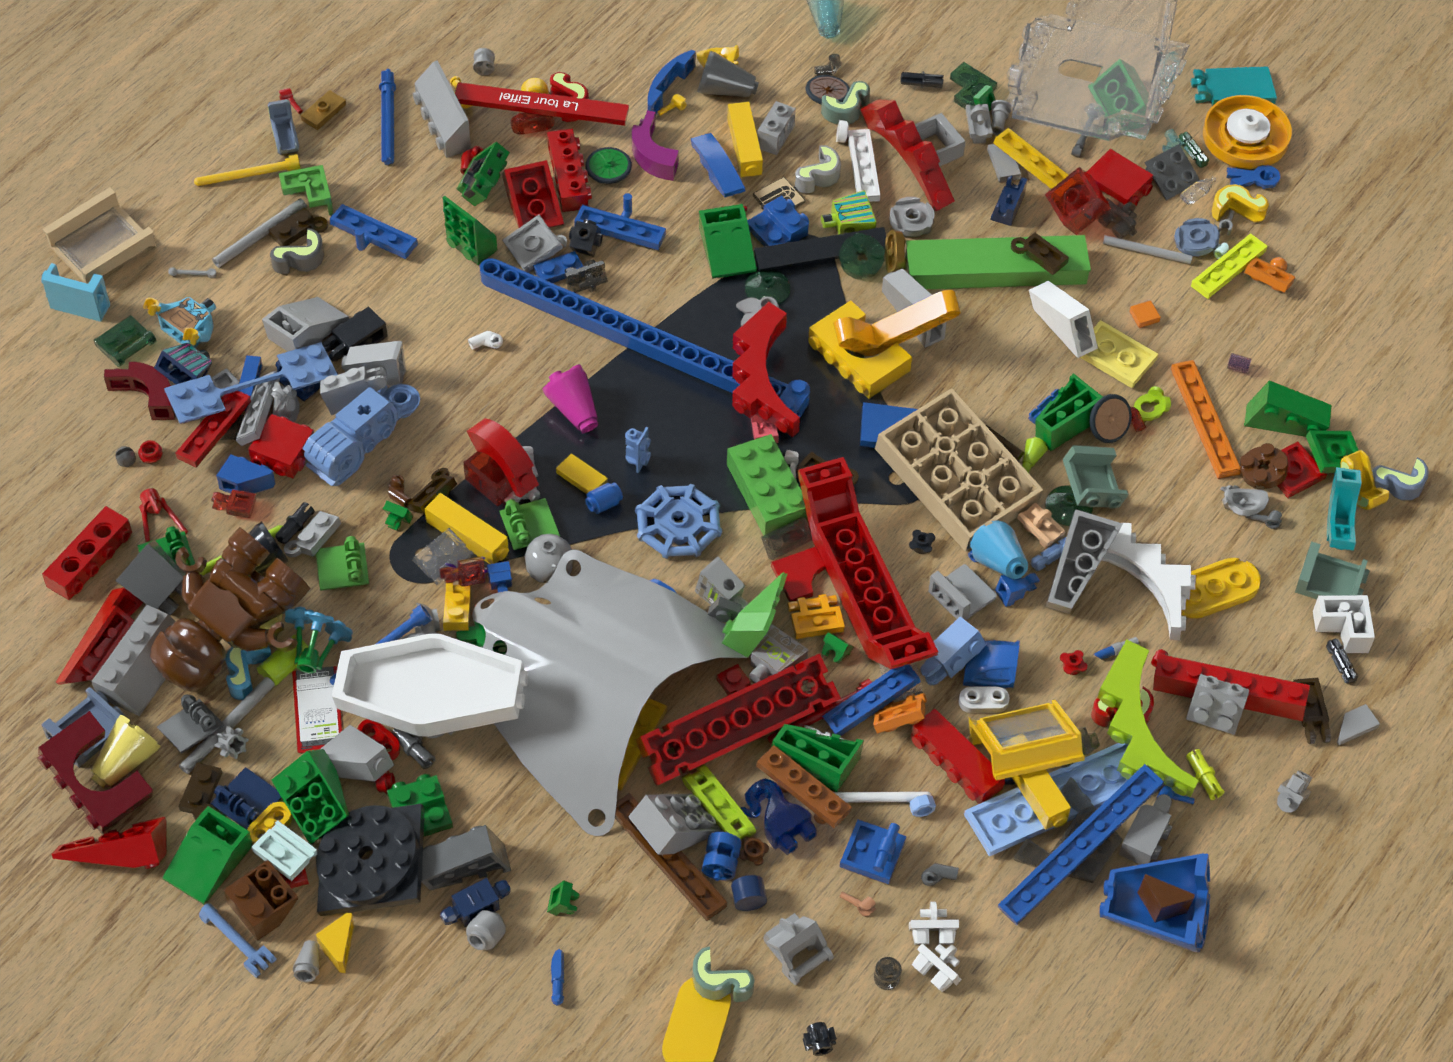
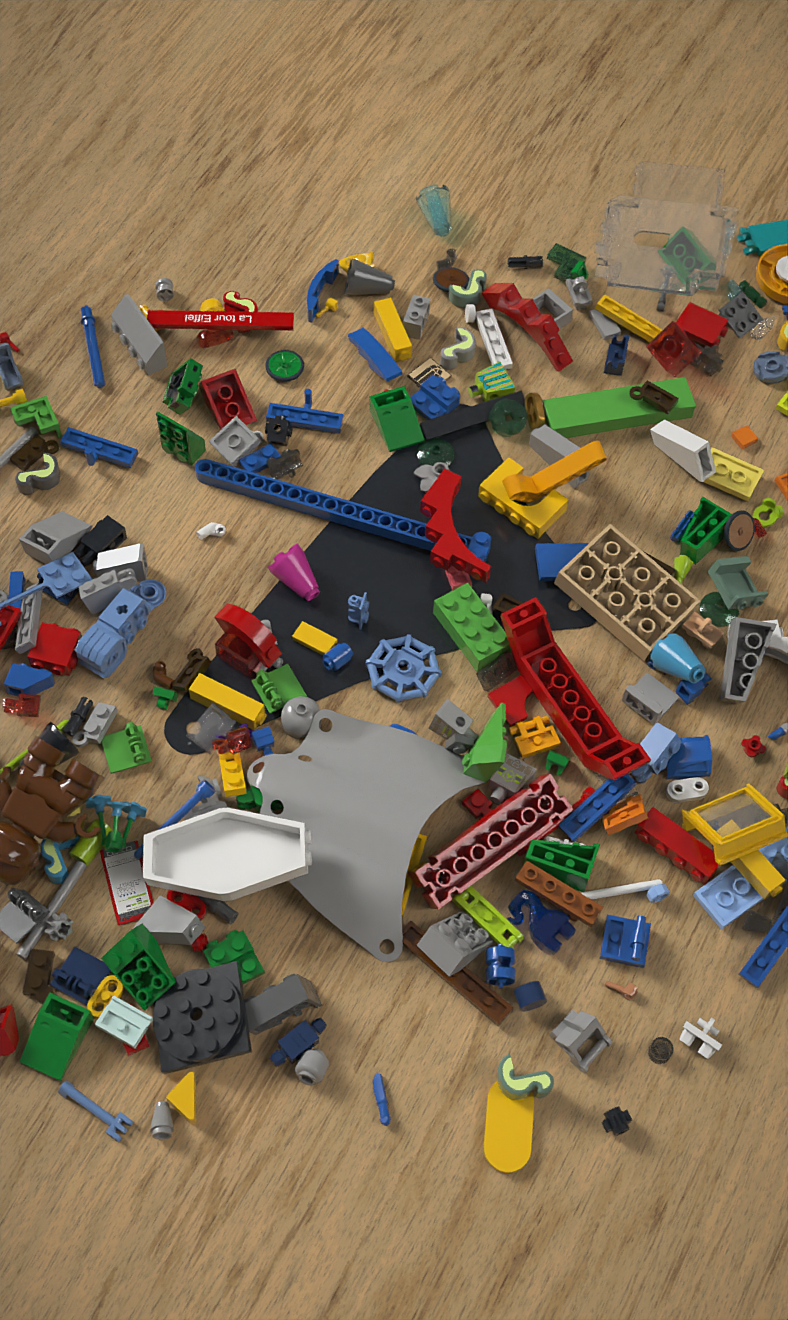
camera: 10 degrees left, 5 degrees up
reddish brown slope [224,860,299,941] -> none
light grey hat [271,381,300,422] -> none
pearl gold plate [300,90,346,130] -> none
red arm [460,146,484,175] -> none
red brick [547,129,592,213] -> none
green tile [547,880,580,916] -> none
magenta arch [632,110,679,181] -> none
reddish brown plate [739,838,769,866] -> none
light grey plate [889,197,935,237] -> none
black plate [909,530,936,554] -> none
white hips [909,902,959,945] -> none
dark grey arm [921,863,959,886] -> none
light grey pin [991,100,1012,135] -> none
light blue axle [1031,537,1067,571] -> none
light grey bar [1103,235,1193,264] -> none

